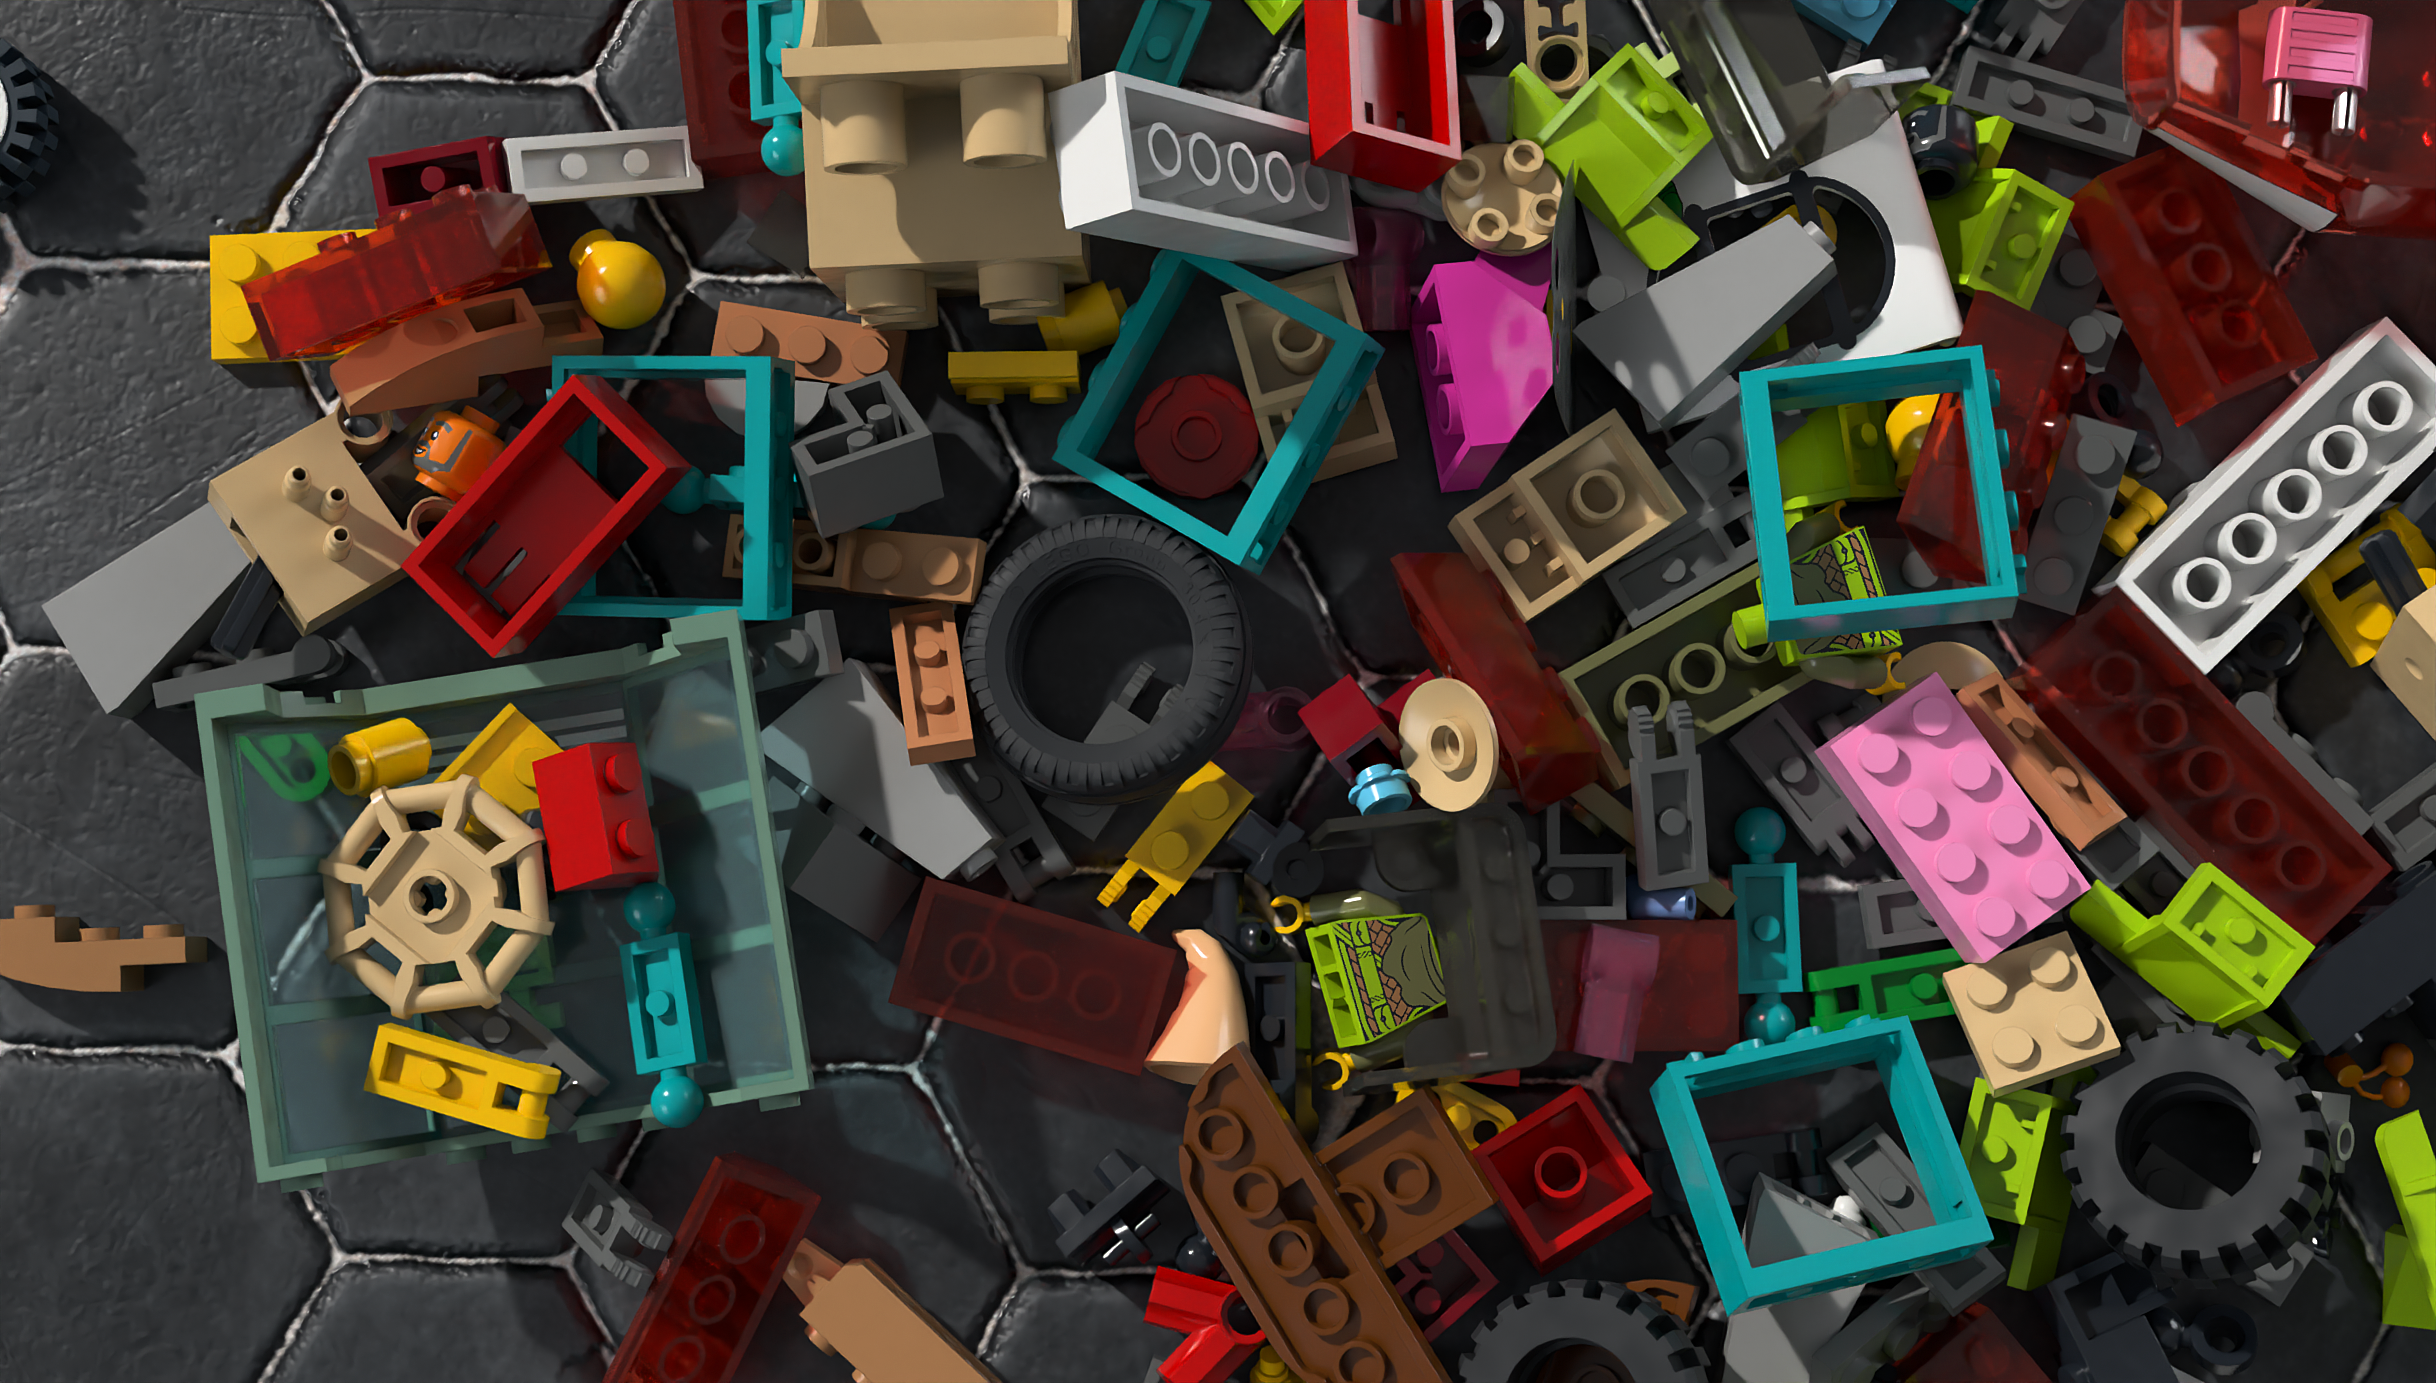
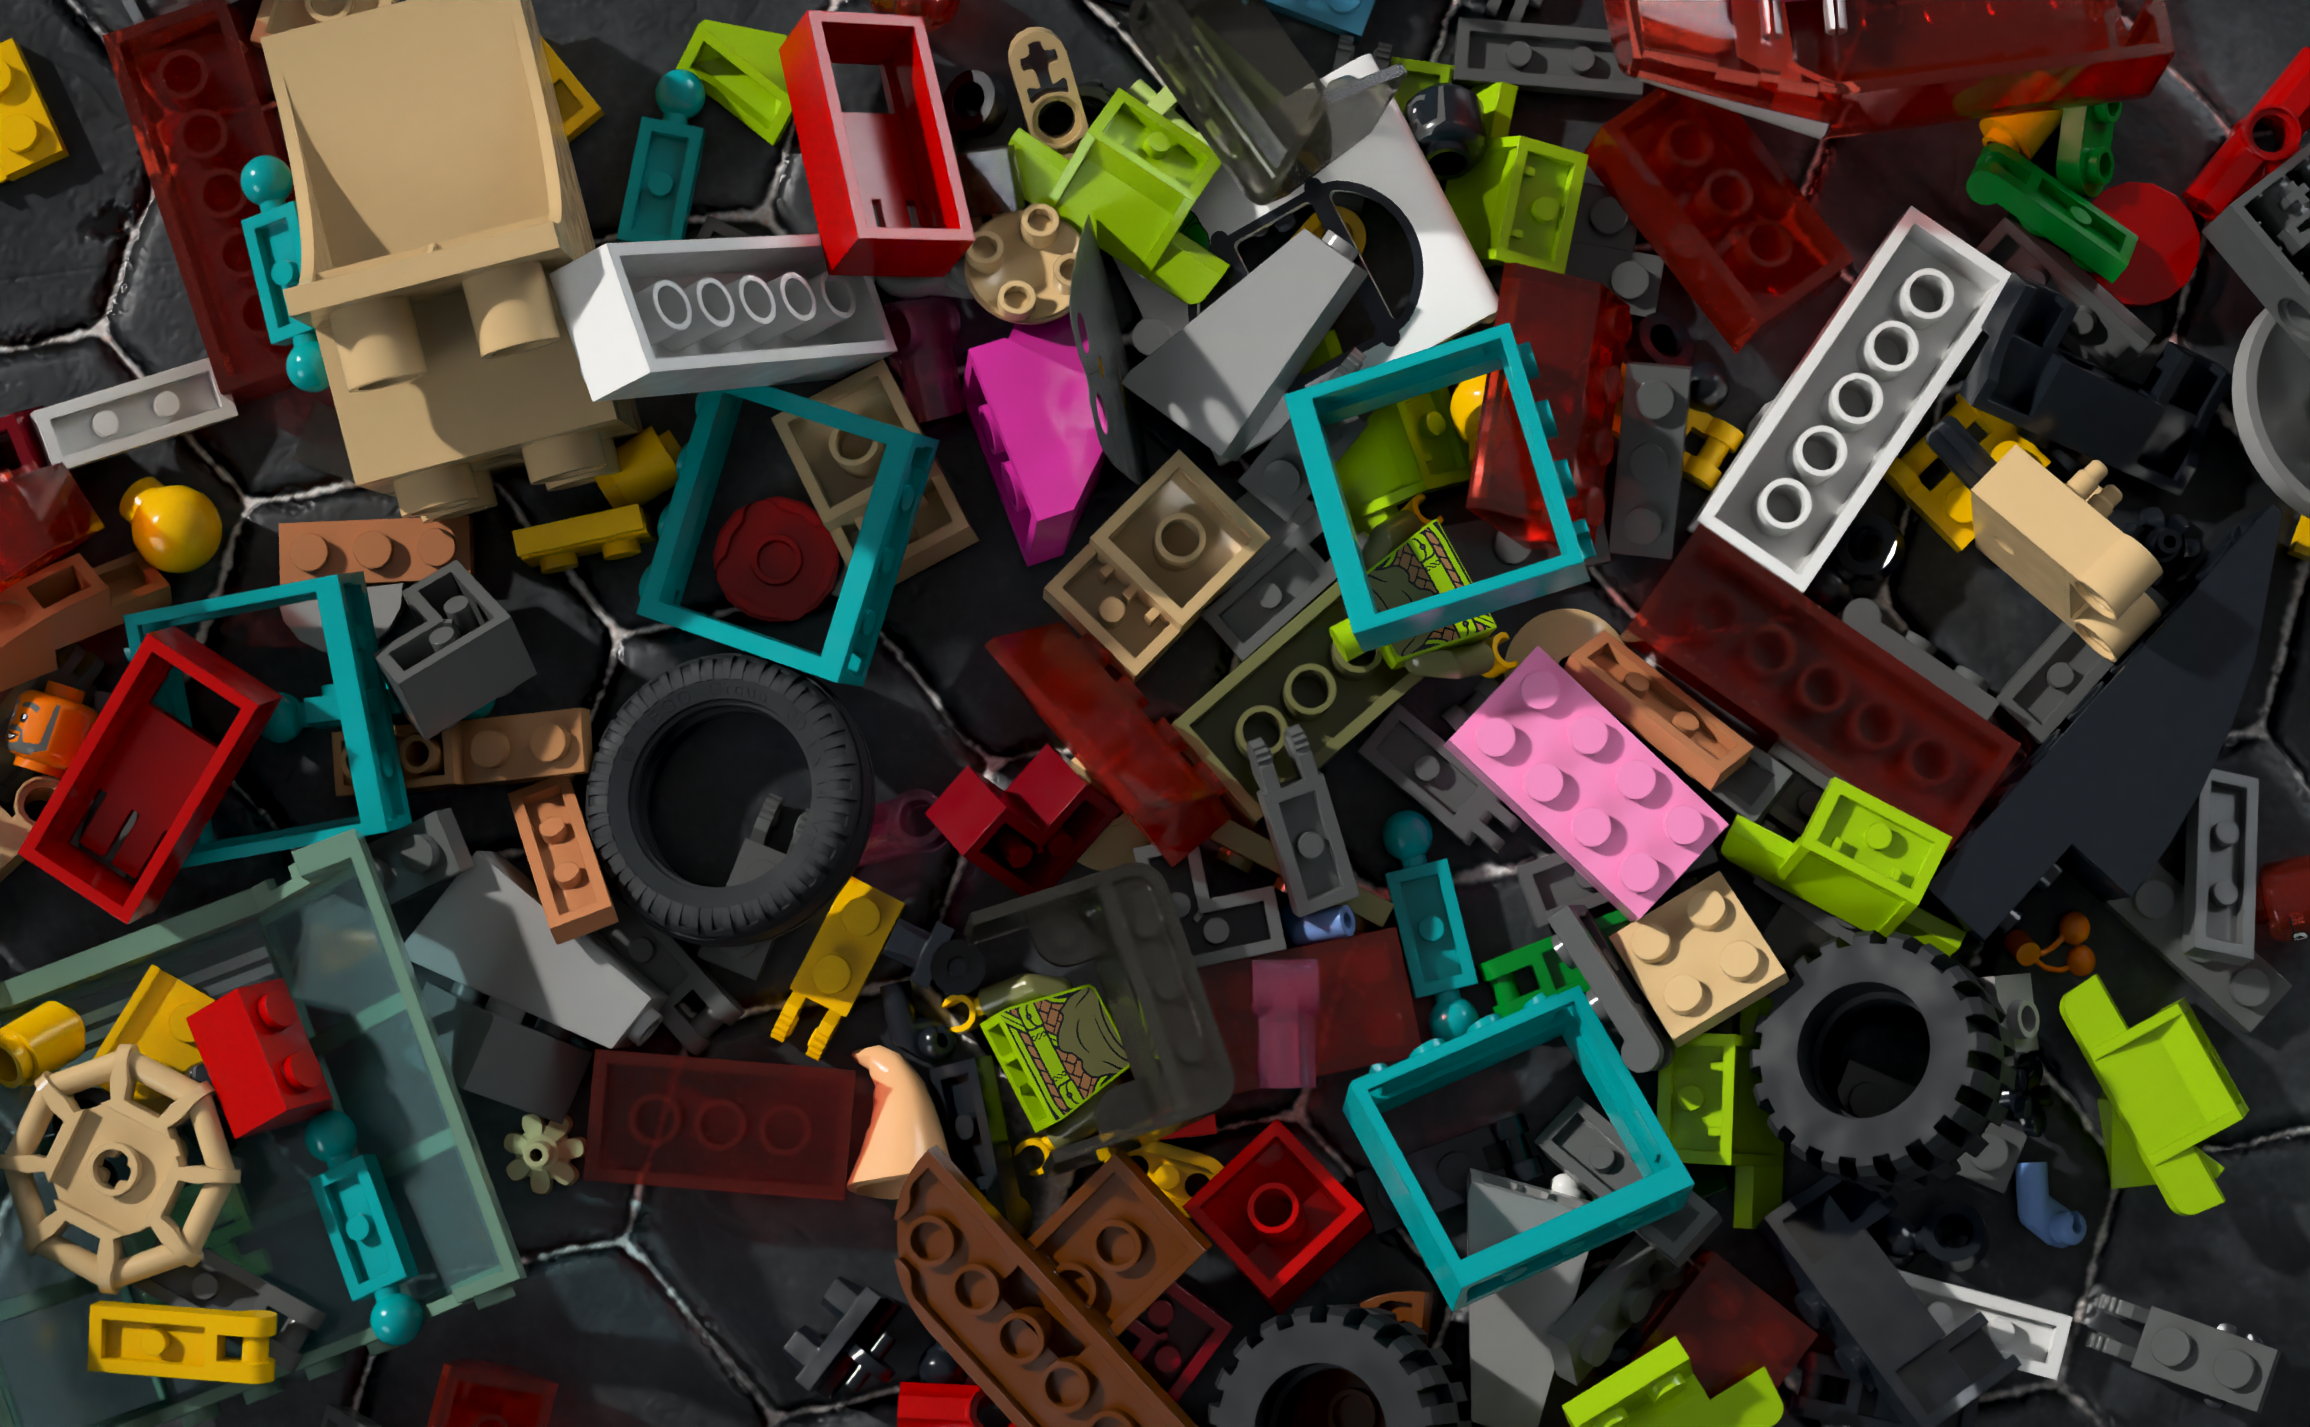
camera: 10 degrees left, 0 degrees up
medium azure plate [1348,764,1412,822] -> none
tan dish [1399,678,1499,812] -> none
none -> tan plant [504,1113,588,1195]
none -> dark grey plate [1547,905,1675,1073]
none -> medium blue arm [2015,1162,2087,1248]

